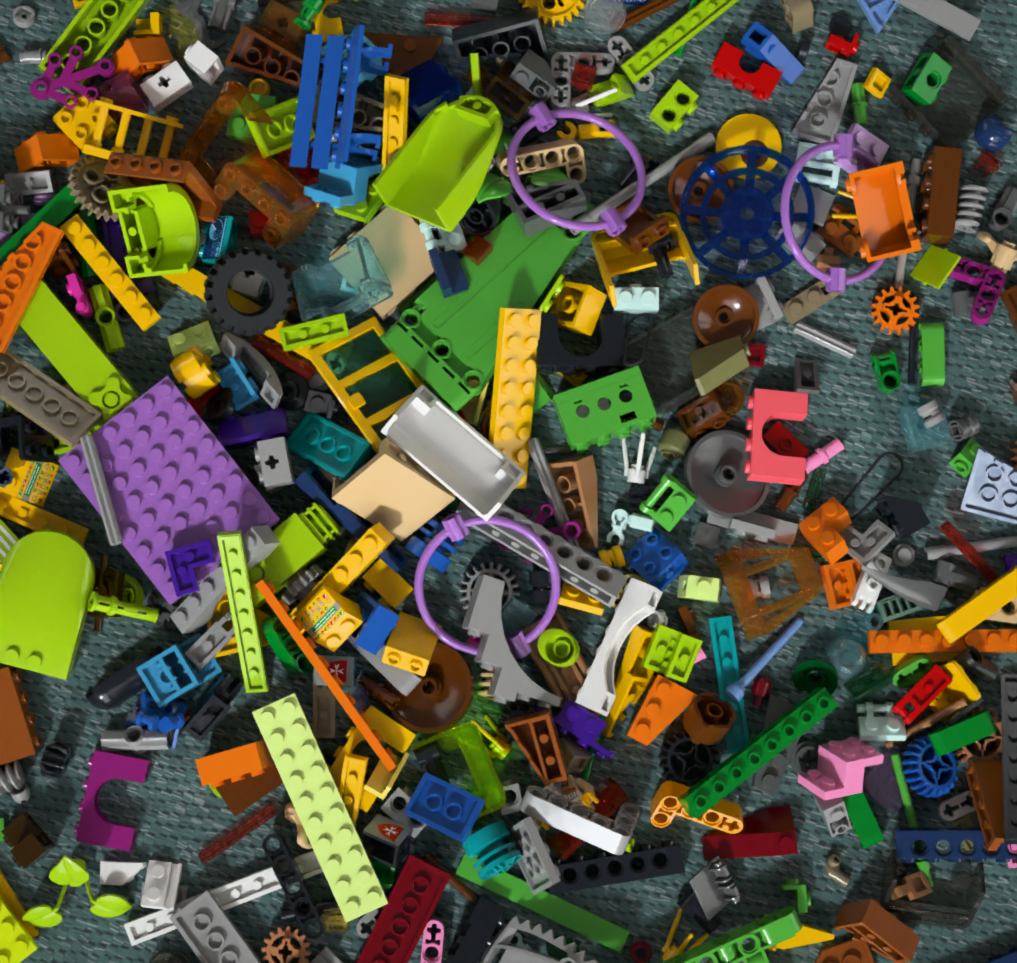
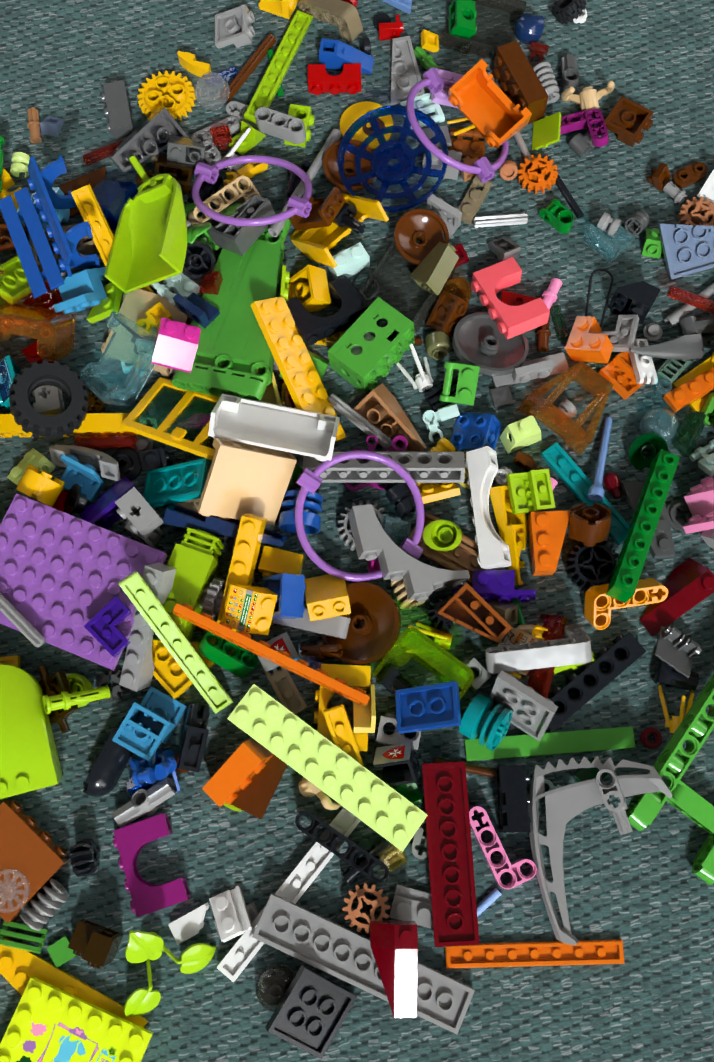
camera: 25 degrees left, 10 degrees down
light grey hinge [10,784,31,804] -> none
light grey hinge [185,610,235,670] -> none
clear red axle [198,804,278,864] -> none
lime plate [279,313,350,352] -> none
bright green beam [918,323,945,386] -> none
none -> yellow plate [136,302,173,335]
none -> slope [151,317,201,373]
none -> light grey beam [255,107,306,144]
none -> nougat tile [499,160,518,181]

